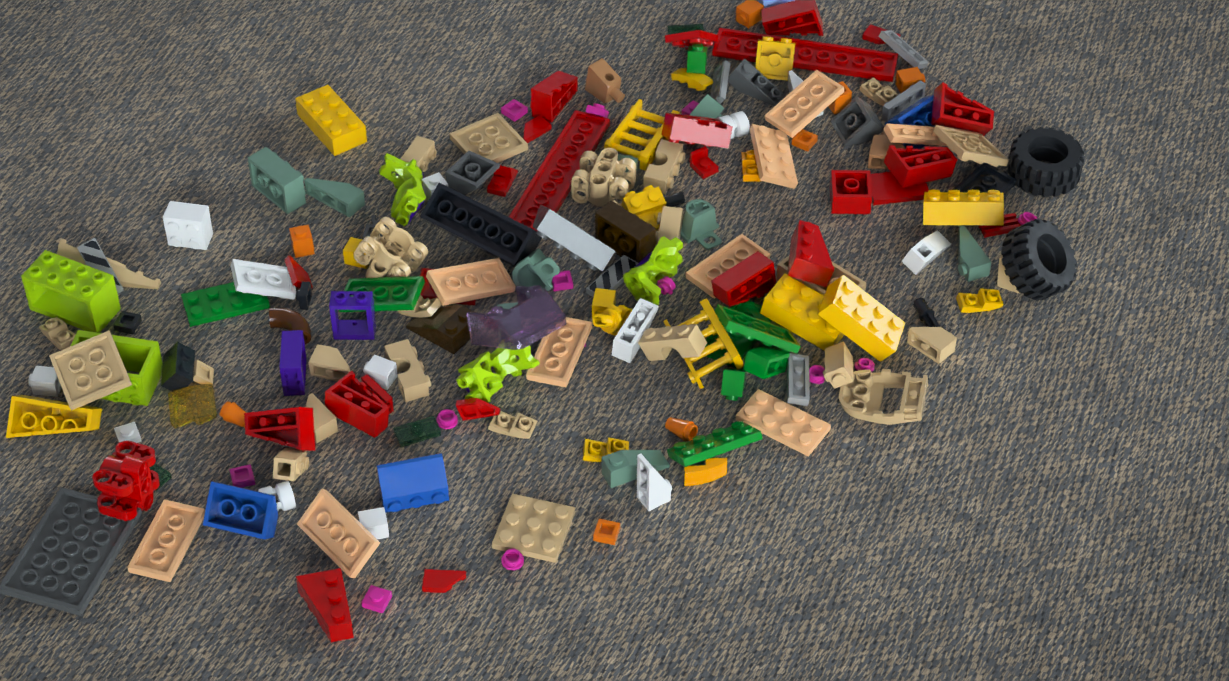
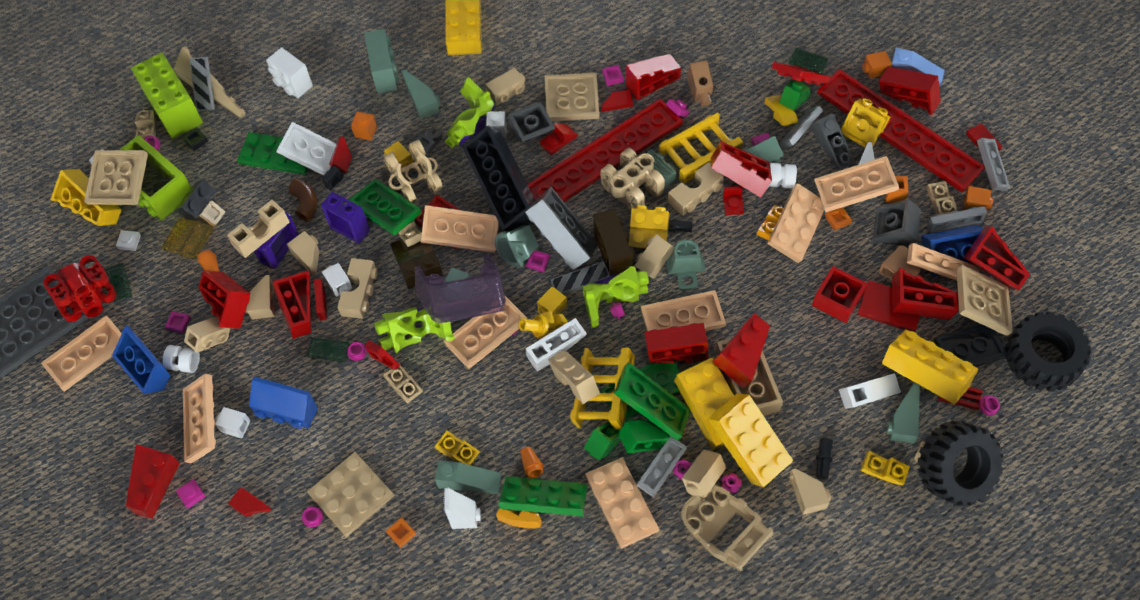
camera: 35 degrees right, 15 degrees up
none -> tan arch [227,200,289,258]

